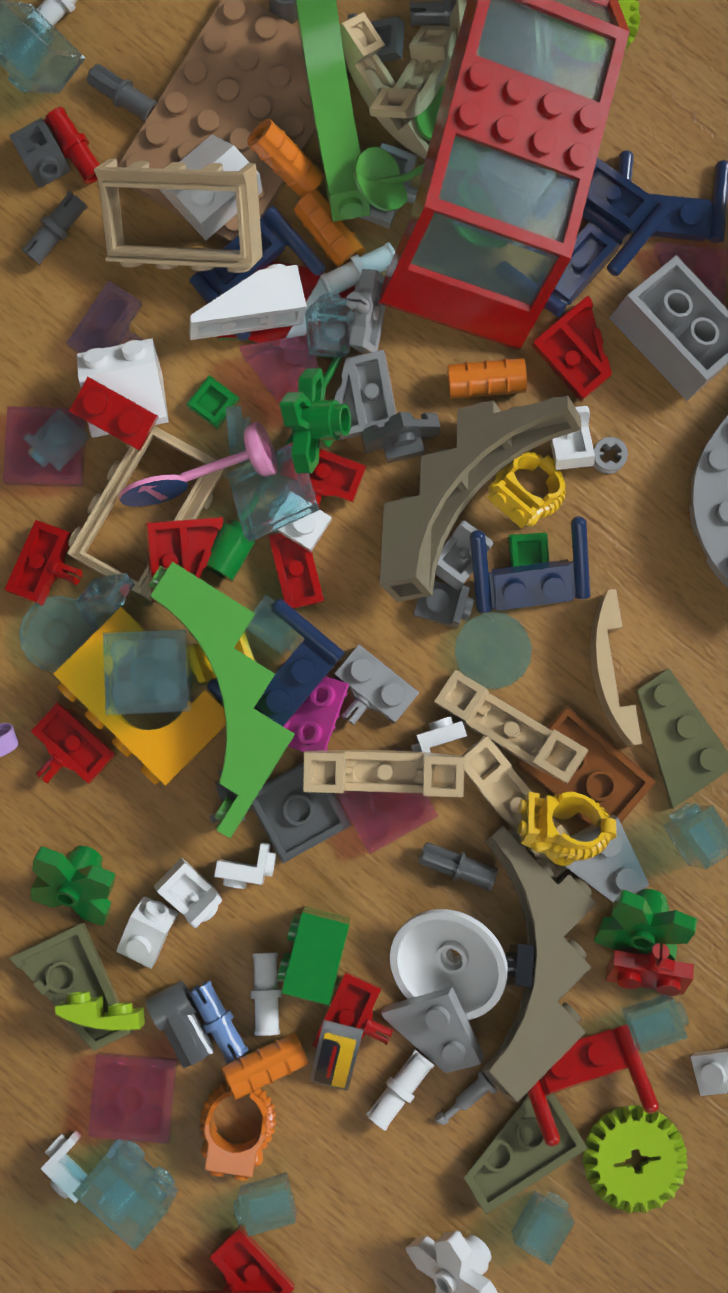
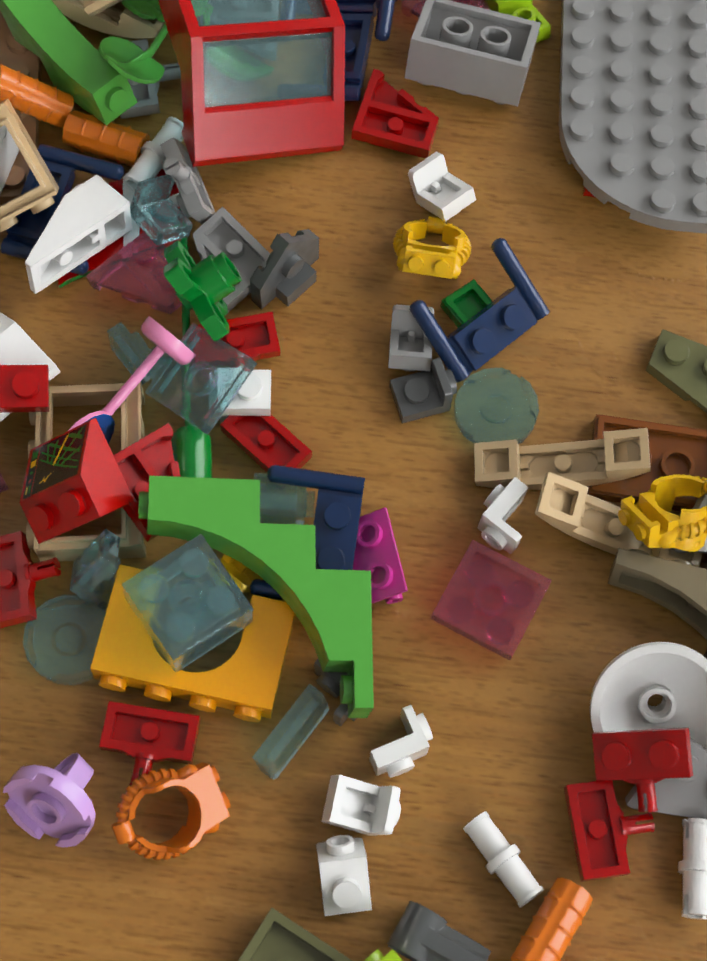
camera: 35 degrees left, 15 degrees down
green plant [30,845,115,926] -> none
green tile [186,375,240,430] -> none
medium blue pin [188,980,248,1063] -> none
dark grey tile [251,763,352,863] -> none
green brick [276,906,350,1005] -> none
tan slope [303,750,465,797] -> none
slope [309,1020,363,1091] -> none
light grey plate [334,645,419,726] -> none
dark tan arch [380,395,581,602] -> none
dark grey axle [419,842,498,892] -> none
orange axle [447,358,527,399] -> none
tan slope [590,589,642,746] -> none
light grey bush [594,437,628,475] -> none
none -> red slope [20,418,134,544]
none -> orange piece [111,762,231,860]
none -> clear light blue tile [252,684,329,780]
none -> red plate [592,728,693,813]

